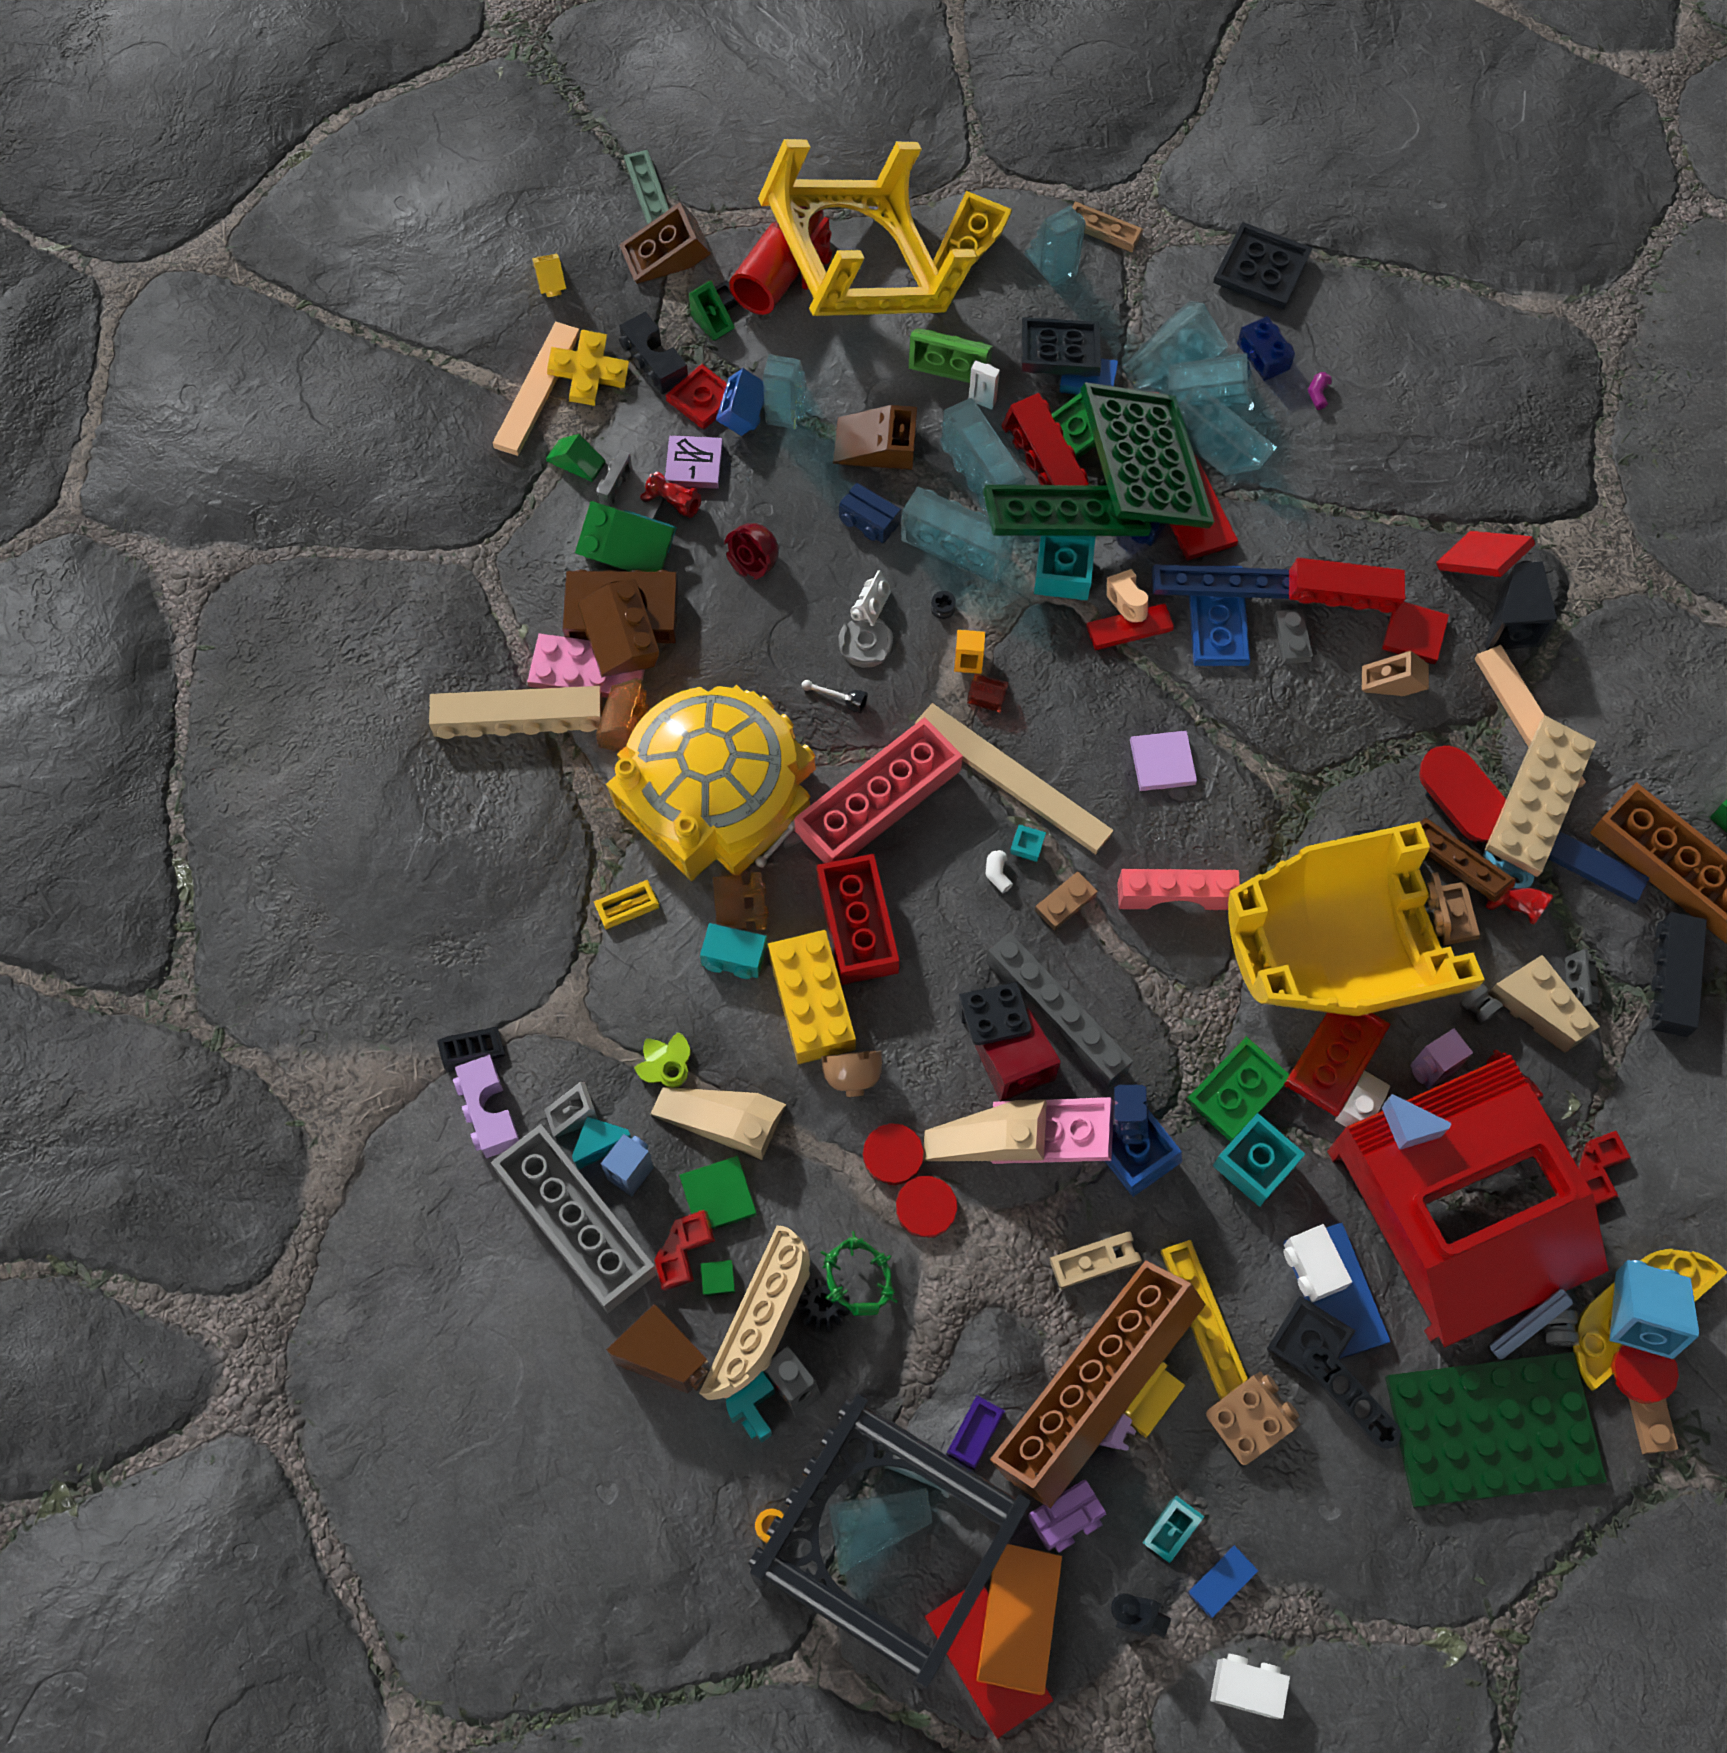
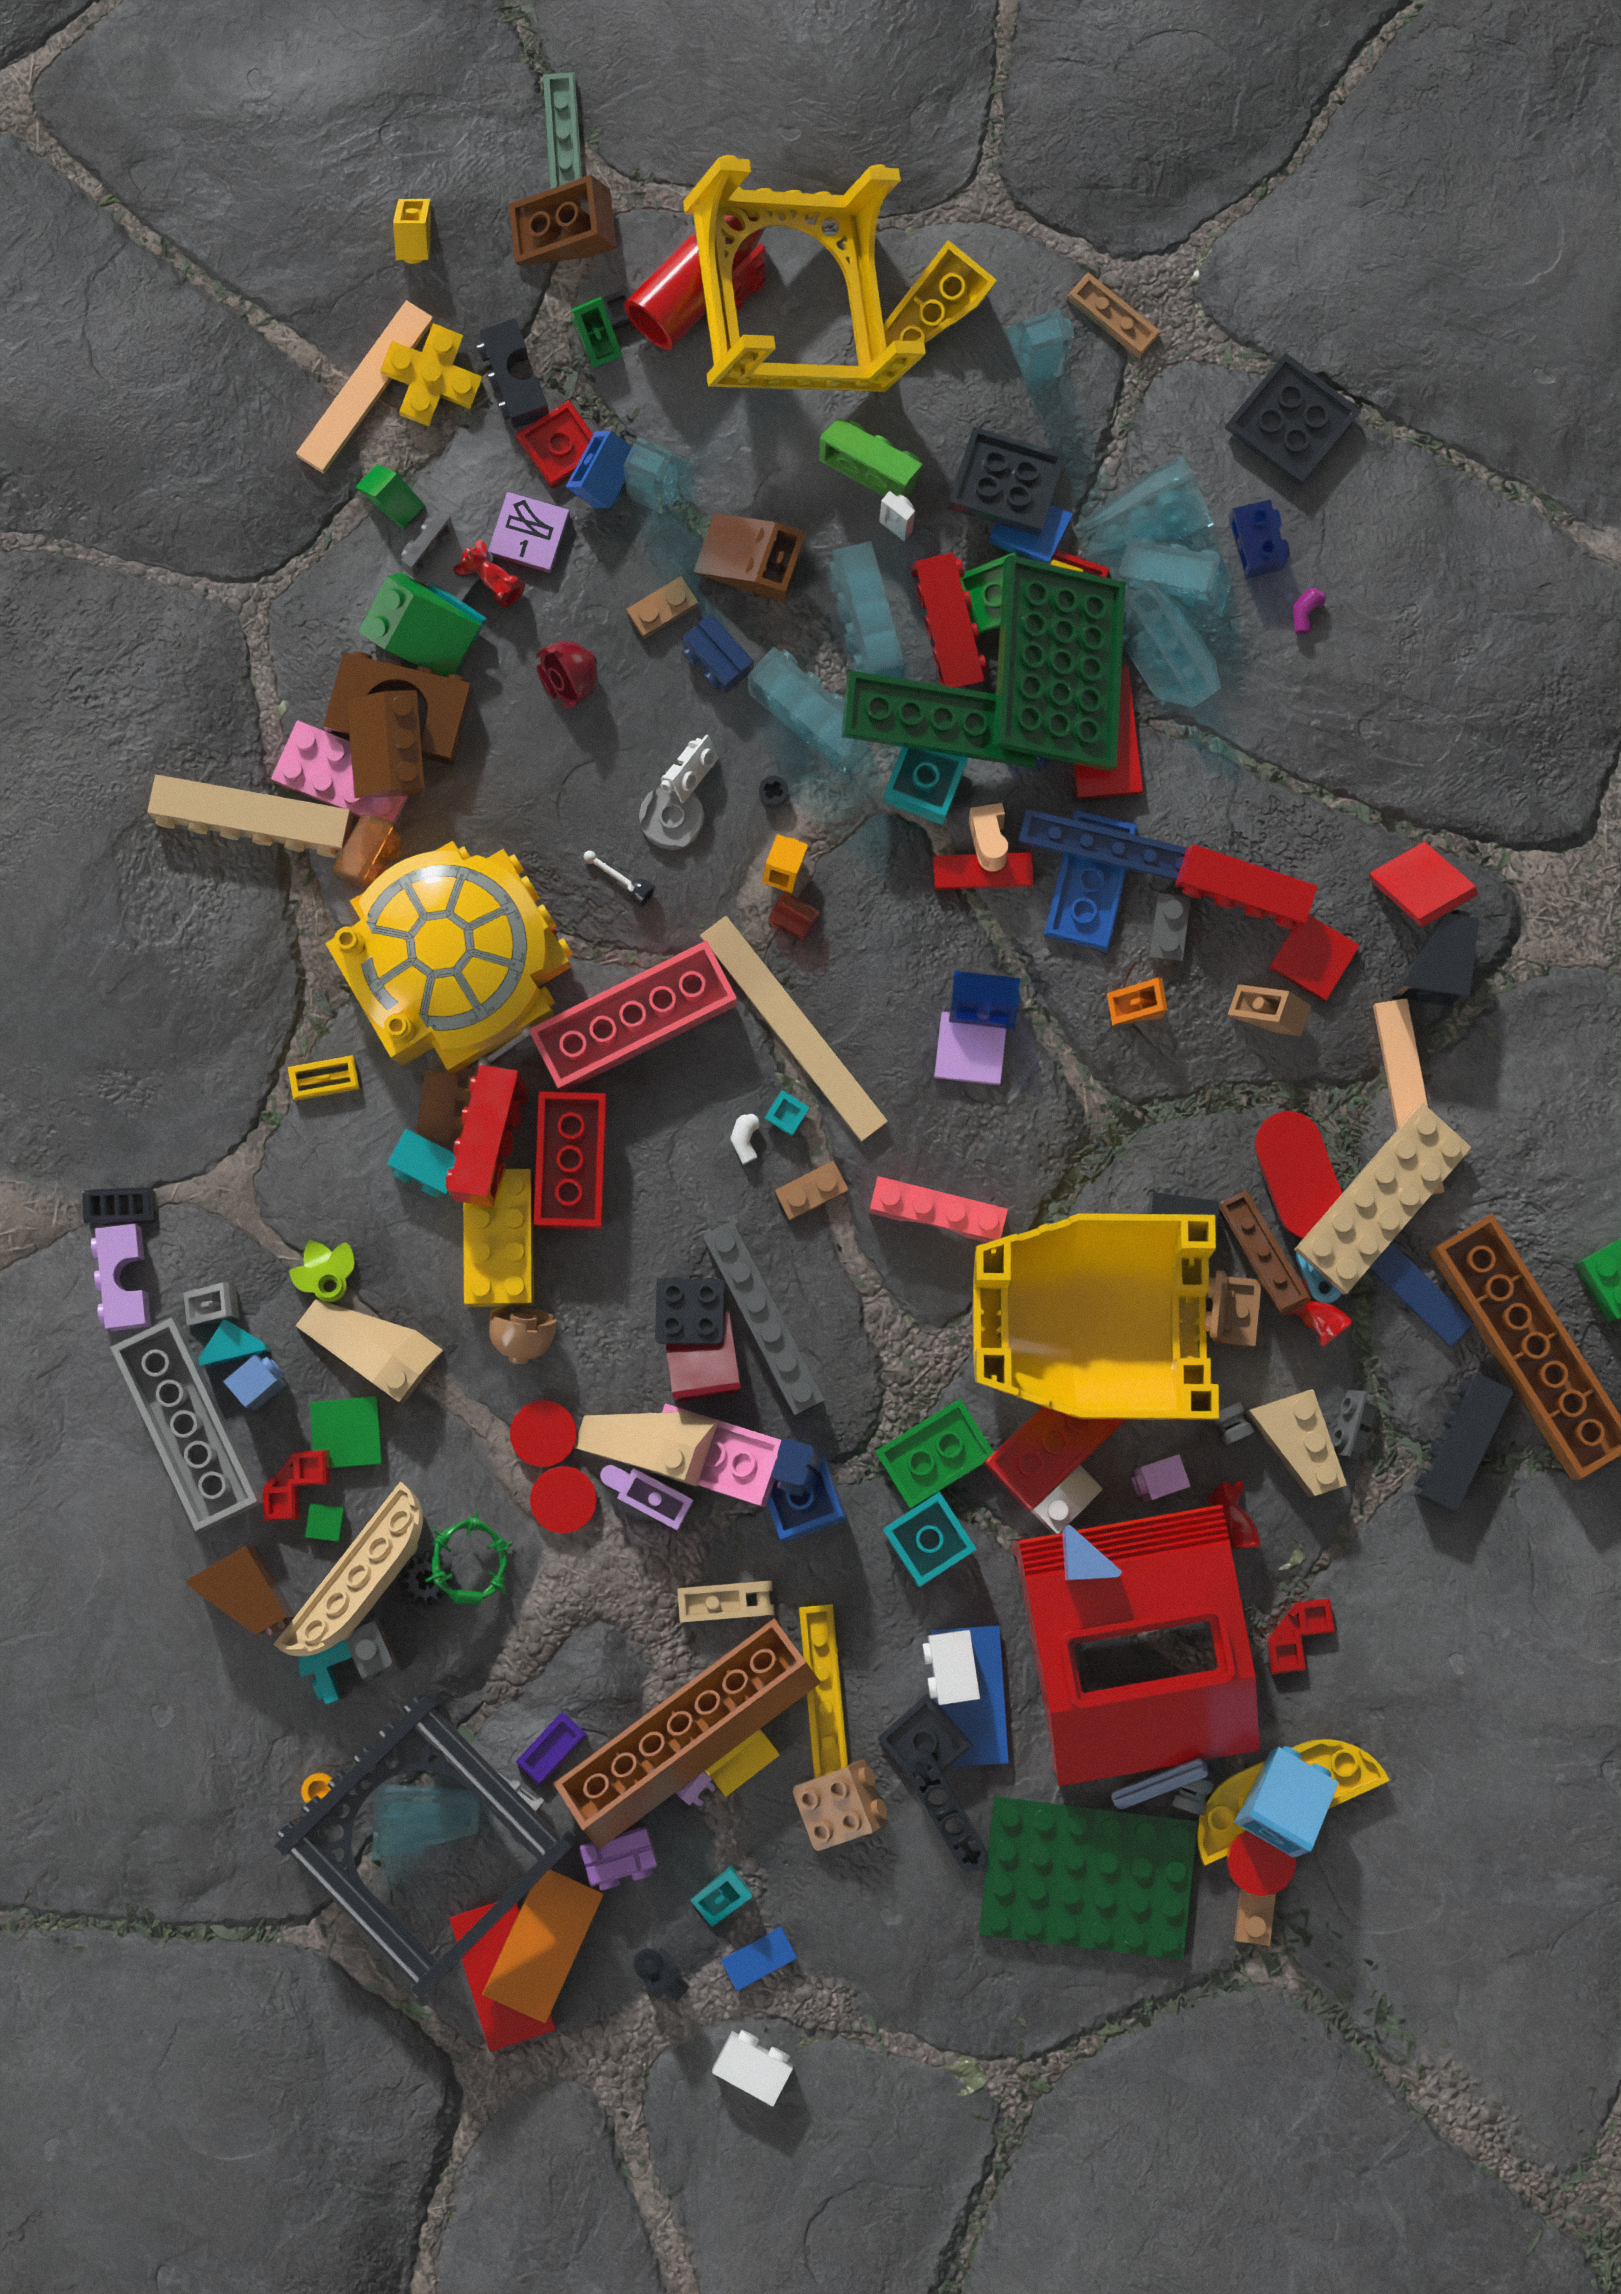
camera: 10 degrees right, 15 degrees up
none -> red wedge [446,1065,530,1207]
none -> lavender brick [600,1465,694,1531]
none -> medium nougat plate [626,576,699,639]
none -> clear blue brick [949,971,1020,1029]
none -> orange slope [1107,977,1168,1025]

